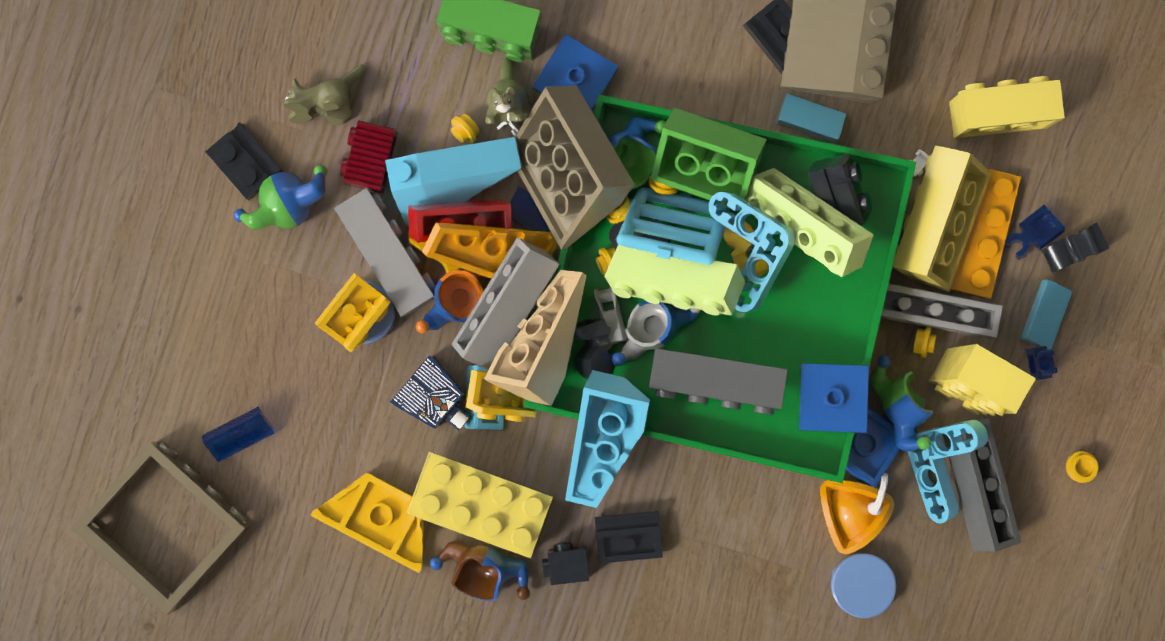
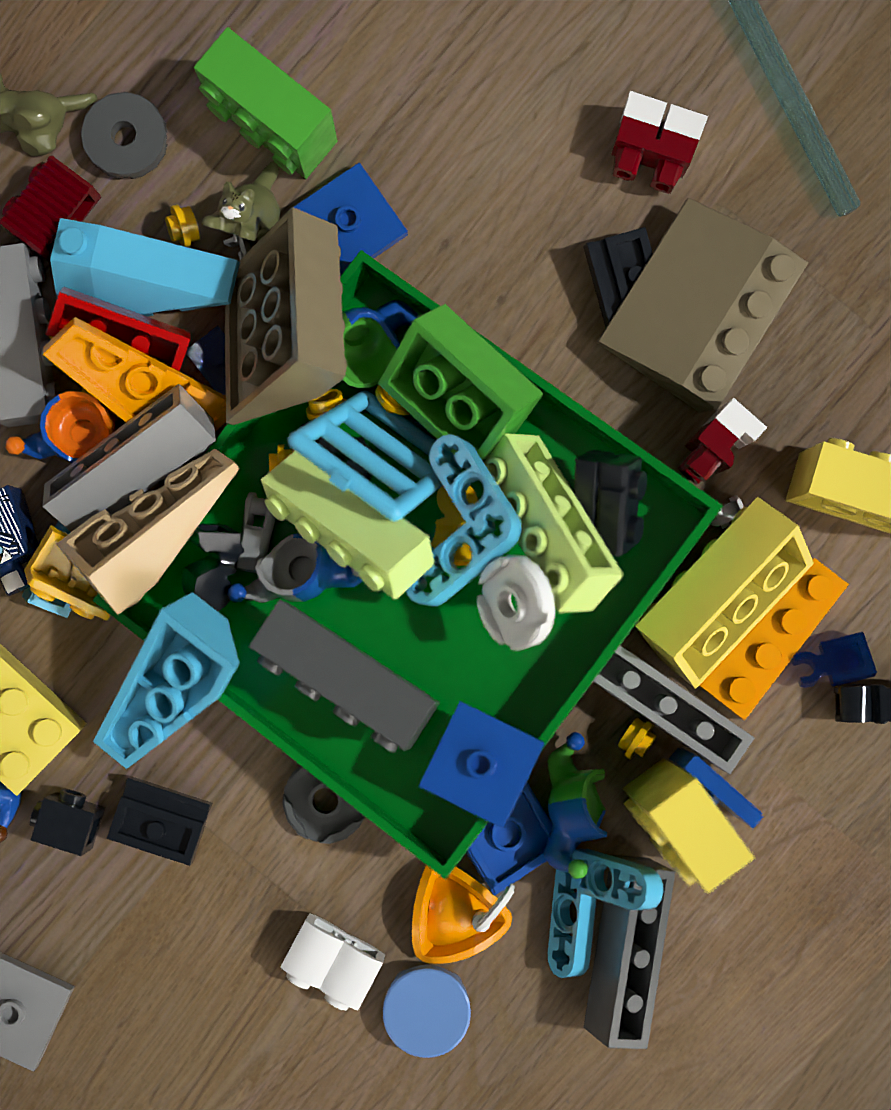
camera: 20 degrees right, 0 degrees up
medium azure slope [776,94,846,144] -> none
medium azure slope [1020,279,1073,351] -> none
clear blue plate [1025,346,1058,380] -> none
yellow plate [1066,451,1099,483] -> none
none -> dark grey tile [81,92,168,179]
none -> white brick [280,913,385,1010]
none -> dark grey tile [282,766,365,844]
none -> white tile [477,555,555,651]
none -> blue plate [669,747,763,829]
none -> dark red hips [677,398,767,485]

